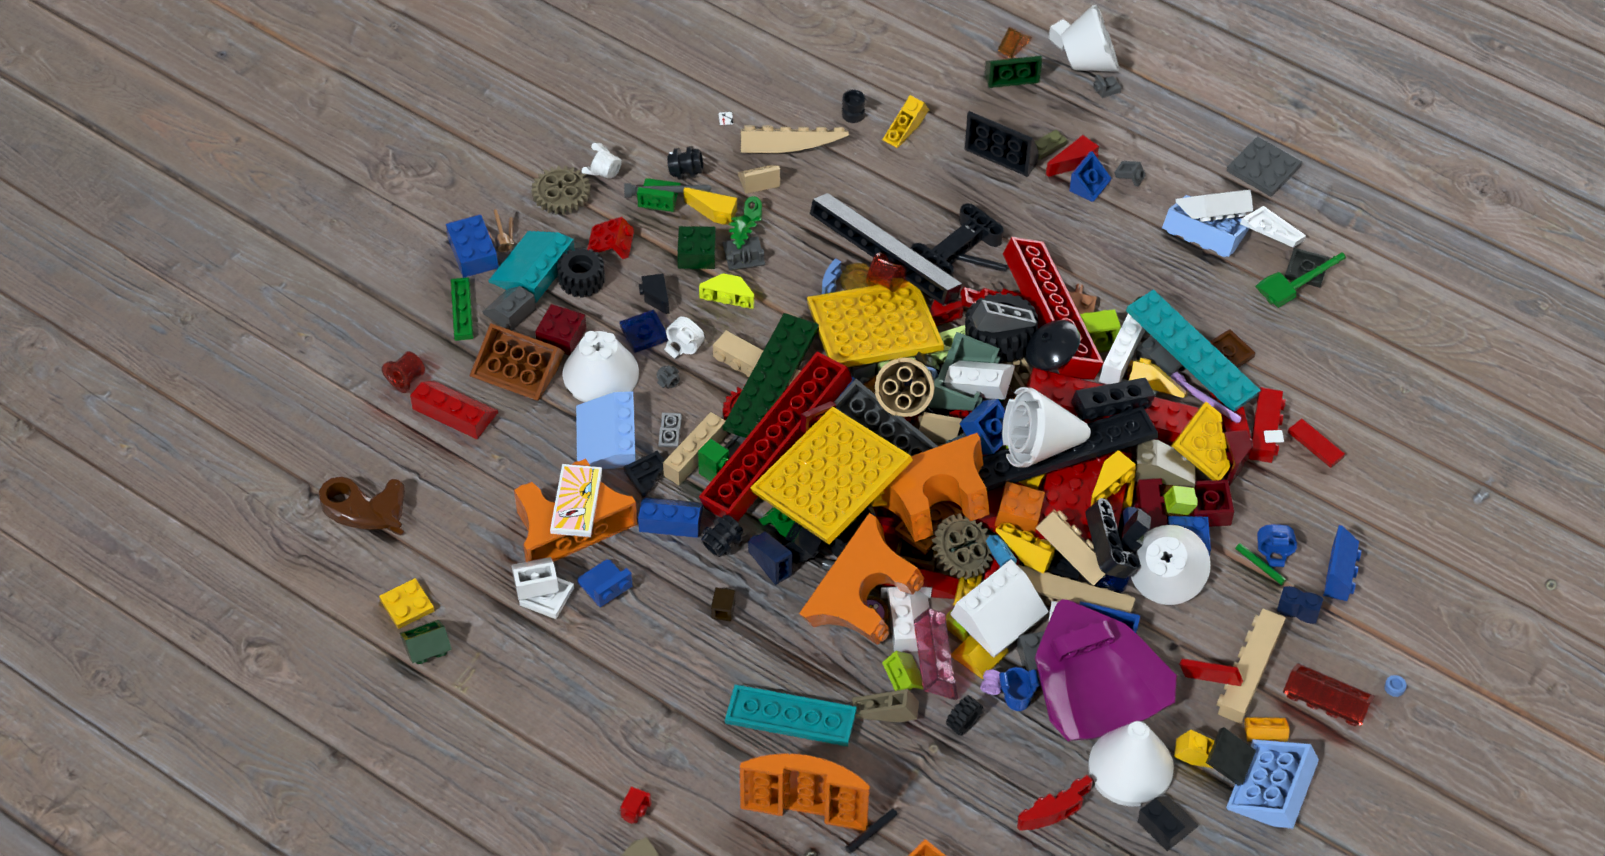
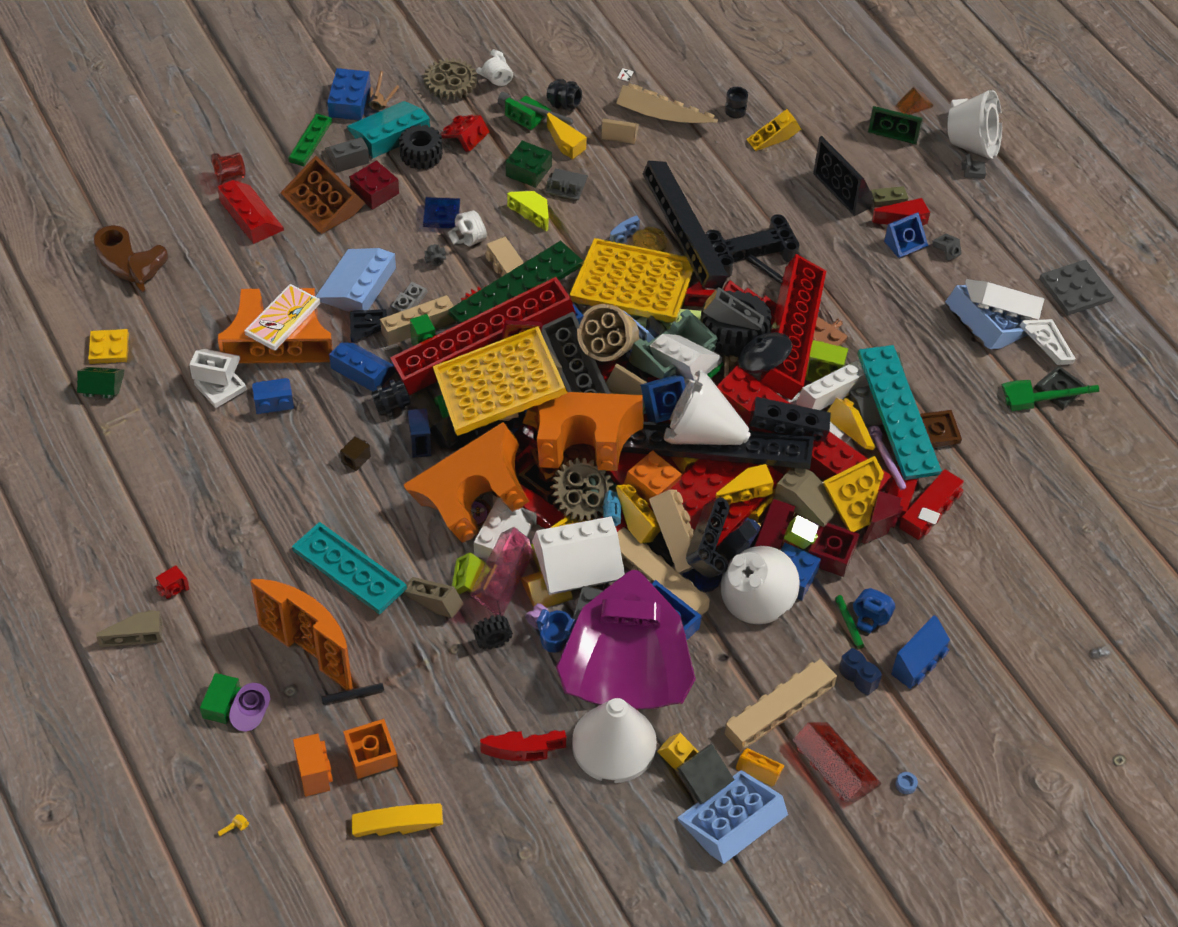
camera: 25 degrees right, 0 degrees up
white cone [563,331,639,402] -> none
black slope [638,273,669,314] -> none
green plant [729,196,762,249] -> none
clear red piece [866,252,905,292] -> none
black slope [1137,796,1198,851] -> none
red tile [1179,659,1243,687] -> none
red tile [1288,419,1345,468] -> none

